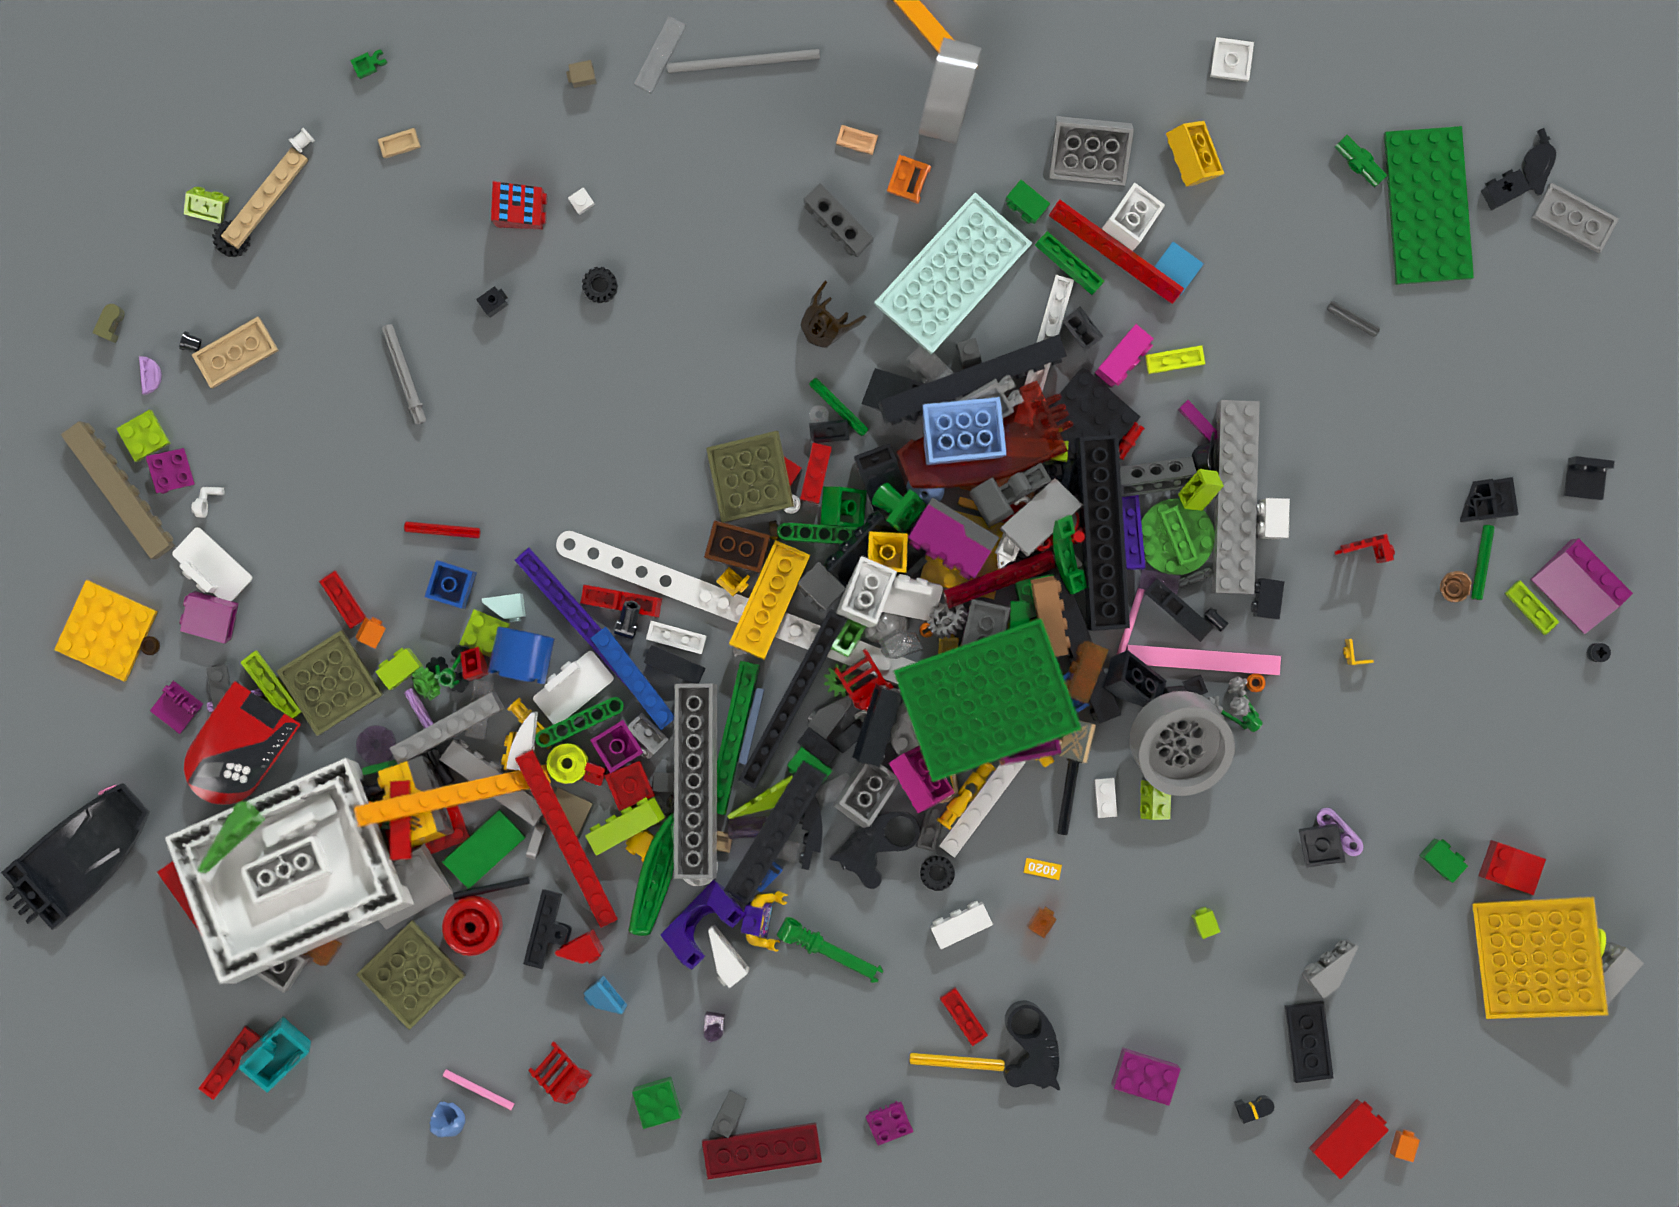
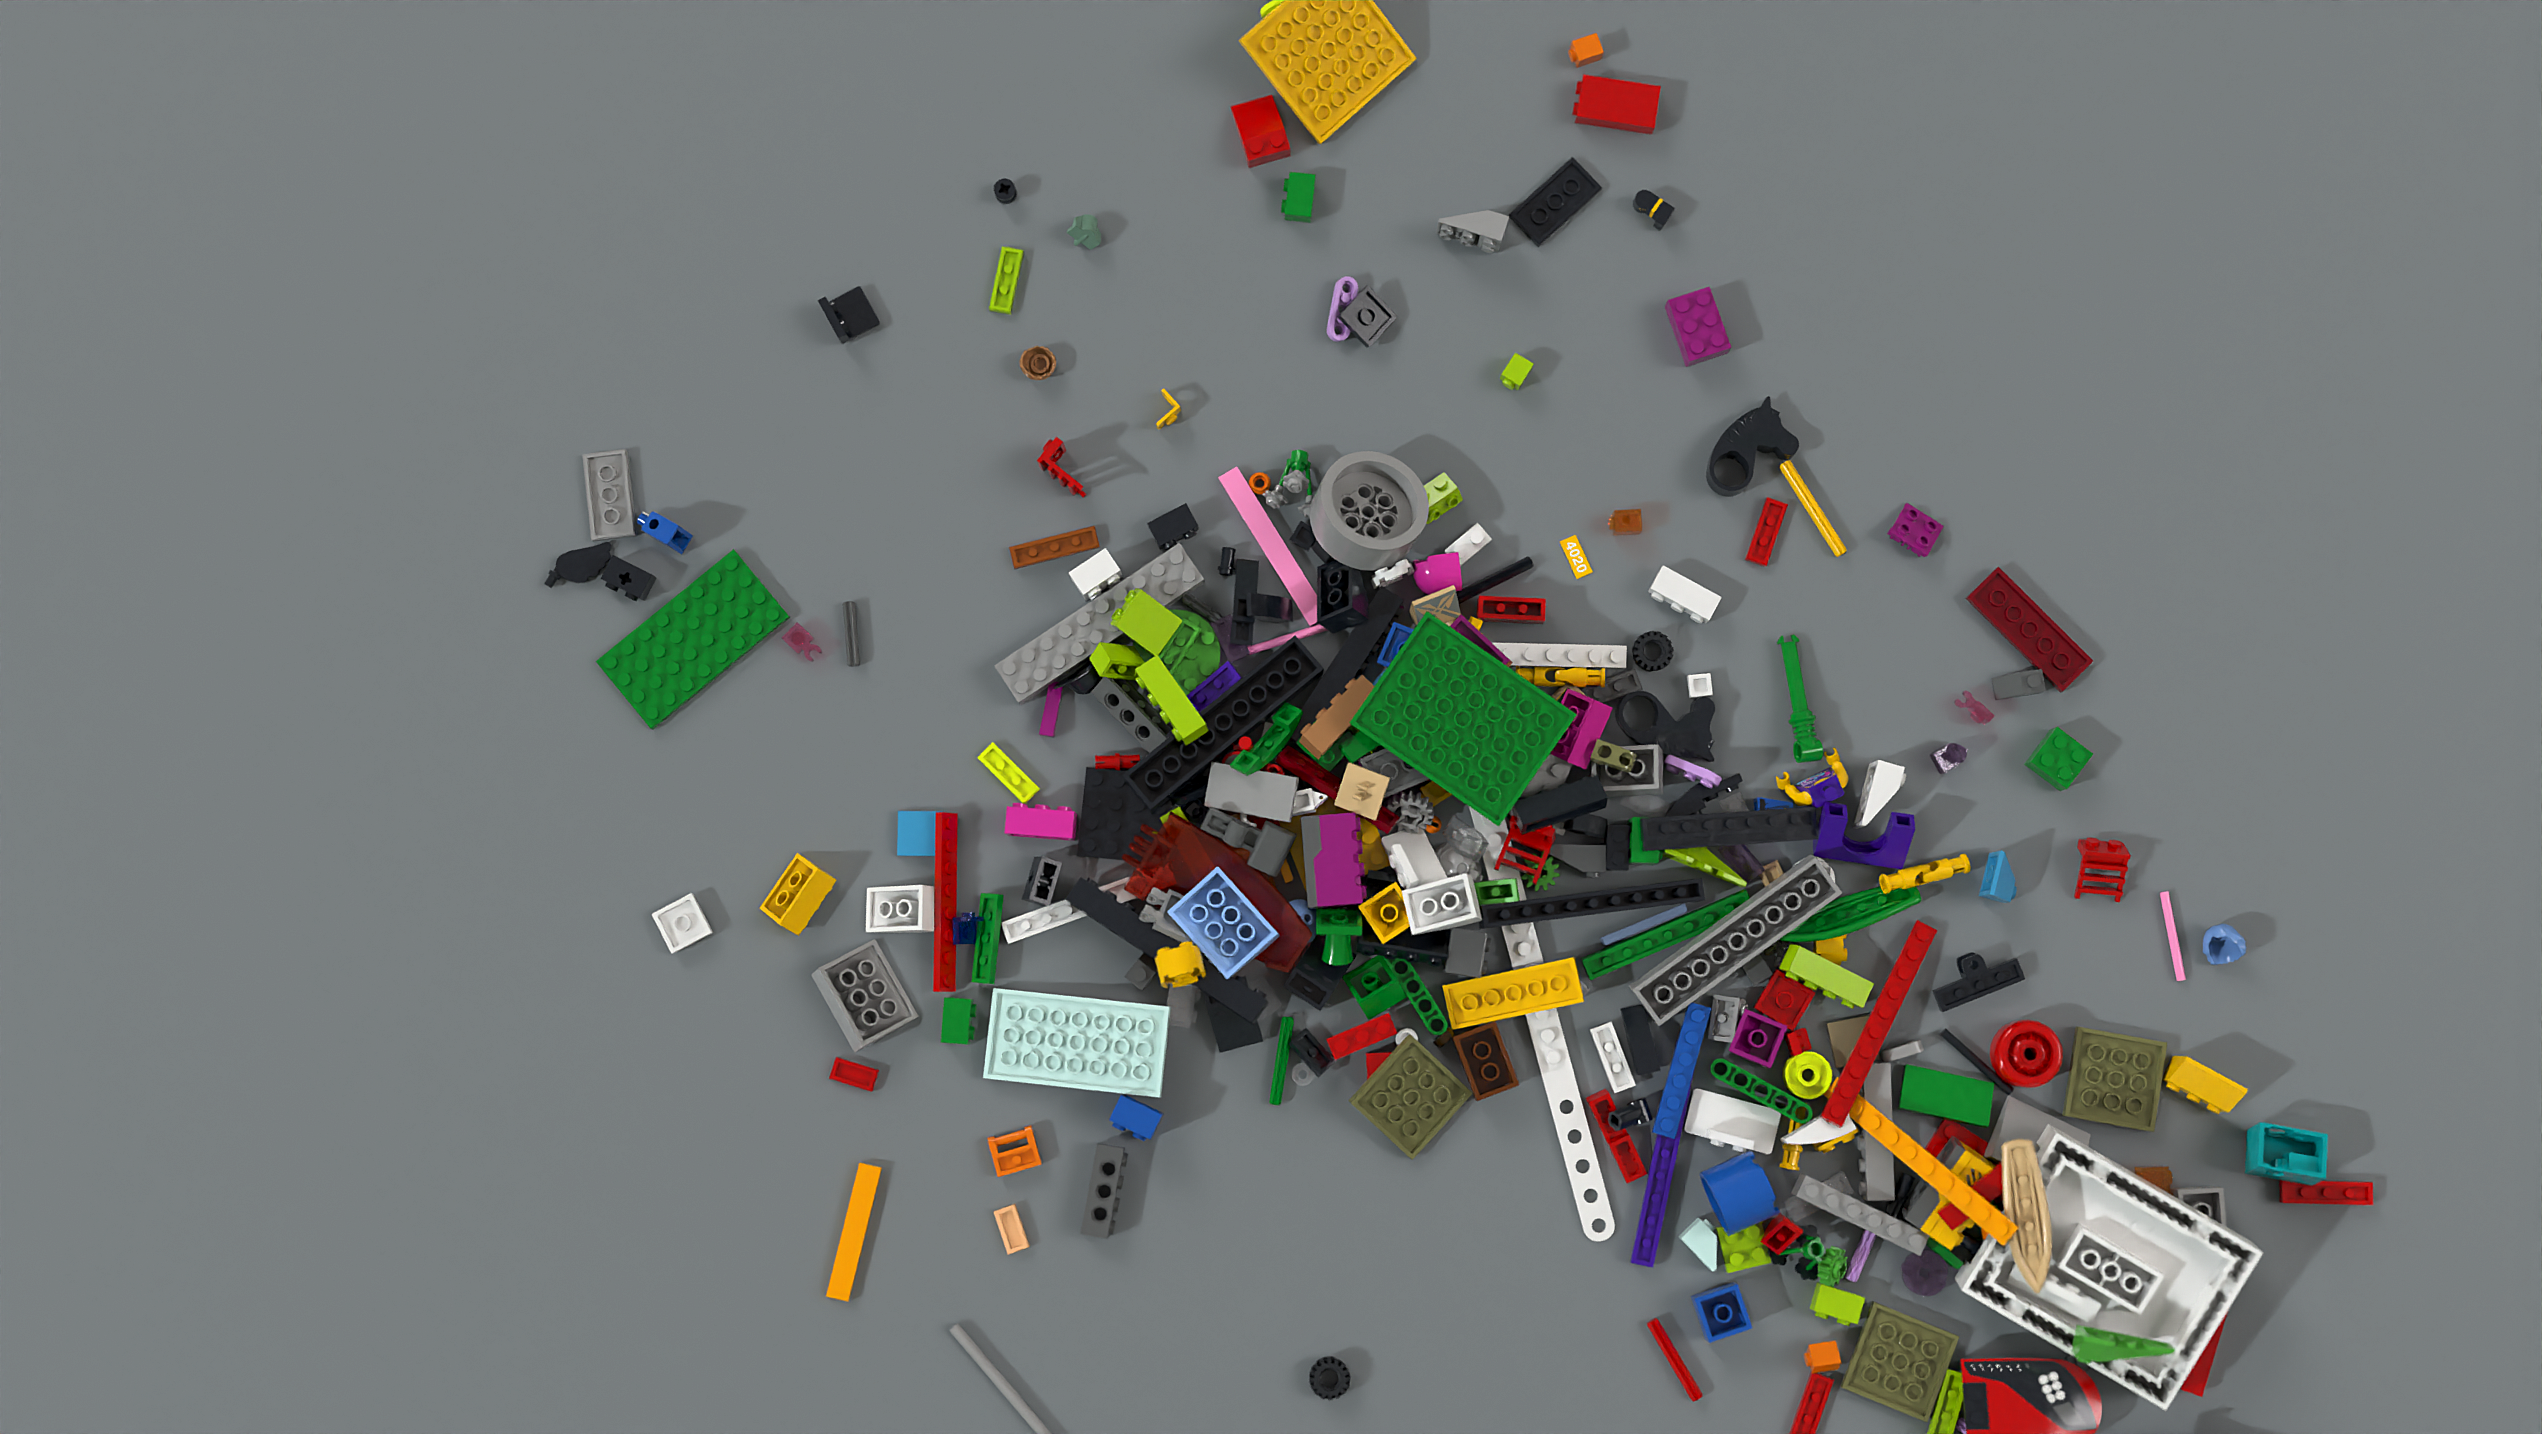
camera: 125 degrees left, 5 degrees down
red slope [554,929,604,964] -> none
yellow bracket [716,567,750,597] -> none
dark brown piece [800,280,867,348] -> none
light grey wheel [919,38,982,144] -> none
clear orange brick [1065,641,1109,704] -> none
green piece [1334,135,1387,188] -> none
black slope [1460,477,1519,523] -> none
green axle [1471,525,1495,600] -> none
magenta slope [1530,538,1633,634] -> none
none -> blue torso [637,511,693,554]
none -> clear pink plate [782,622,822,662]
none -> red tile [829,1057,880,1092]
none -> clear blue bracket [953,912,984,945]
none -> dark orange tile [1009,526,1100,569]
none -> sand green piece [1066,214,1101,250]
none -> blue brick [1109,1094,1163,1141]
none -> lime panel [1110,588,1183,656]
none -> lime brick [1135,655,1209,746]
none -> yellow brick [1155,941,1206,988]
none -> black slope [1246,593,1293,623]
none -> tan piece [1334,762,1390,820]
none -> white plate [1370,559,1414,589]
none -> dark pink brick [1412,552,1462,595]
none -> red brick [1477,596,1546,624]
none -> olive leg [1591,739,1637,772]
none -> lavender plate [1664,755,1722,789]
none -> white plate [1687,673,1713,698]
none -> yellow piece [1879,854,1971,894]
none -> clear pink plate [1954,690,1995,725]
none -> tan piece [2002,1139,2052,1294]
none -> yellow slope [2162,1056,2248,1114]

